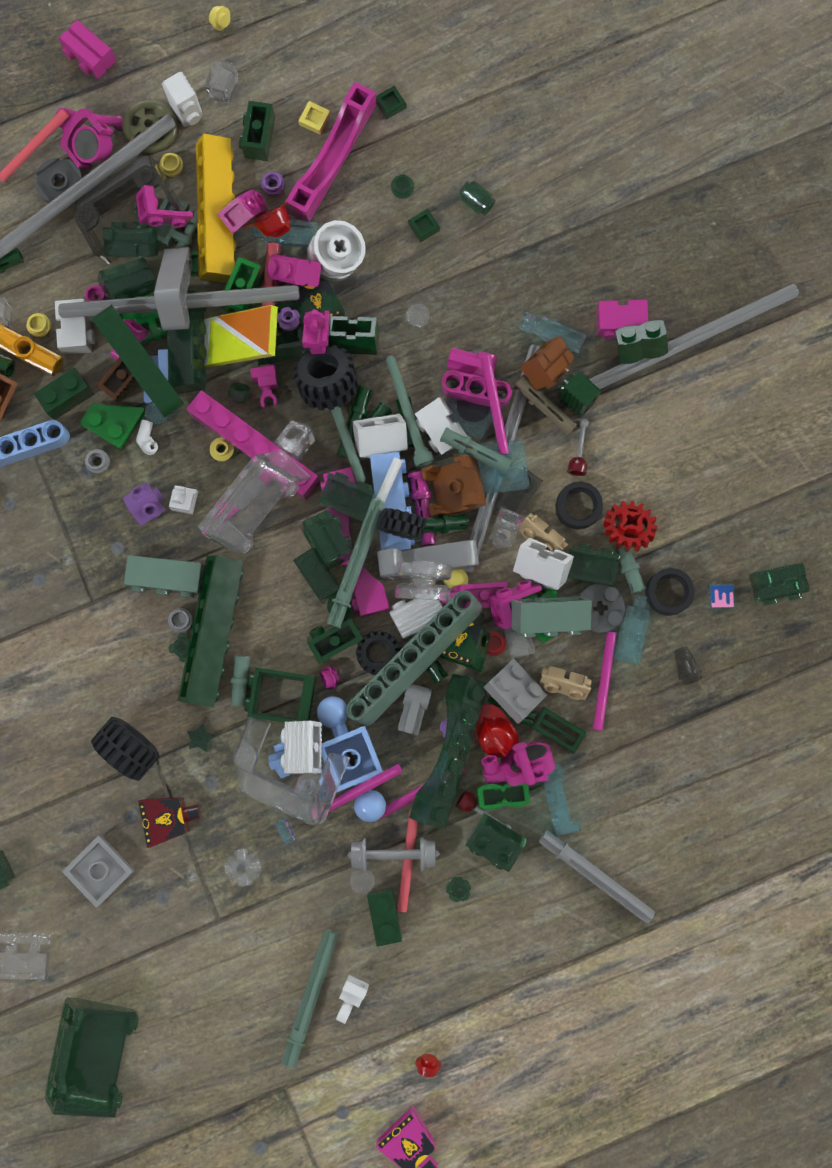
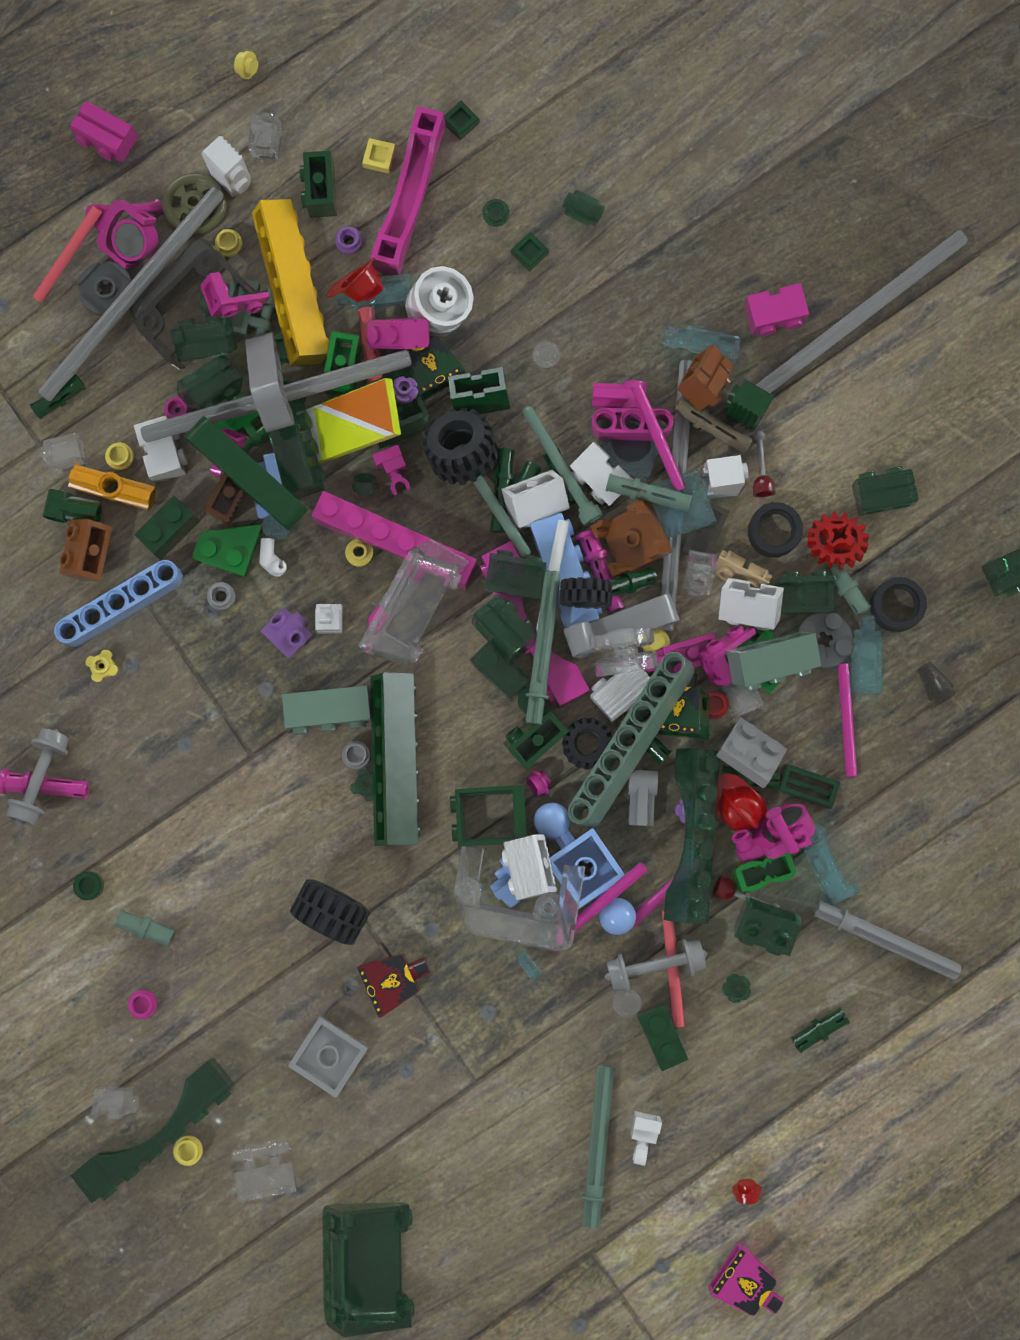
camera: 10 degrees left, 0 degrees up
clear green piece [187,723,215,752] -> none
dark pink bracket [218,189,267,234] -> none
clear brick [224,848,262,887] -> none
sand green pin [230,656,250,707] -> none
clear brick [275,420,315,463] -> none
dark pink hips [302,310,330,354] -> none
tan hinge [539,665,592,700] -> none
dark green brick [615,320,668,364] -> none
tile [708,584,735,609] -> none
none -> white brick [701,455,748,500]
none -> dark green pin [790,1007,850,1053]
none -> clear green brick [852,466,919,516]

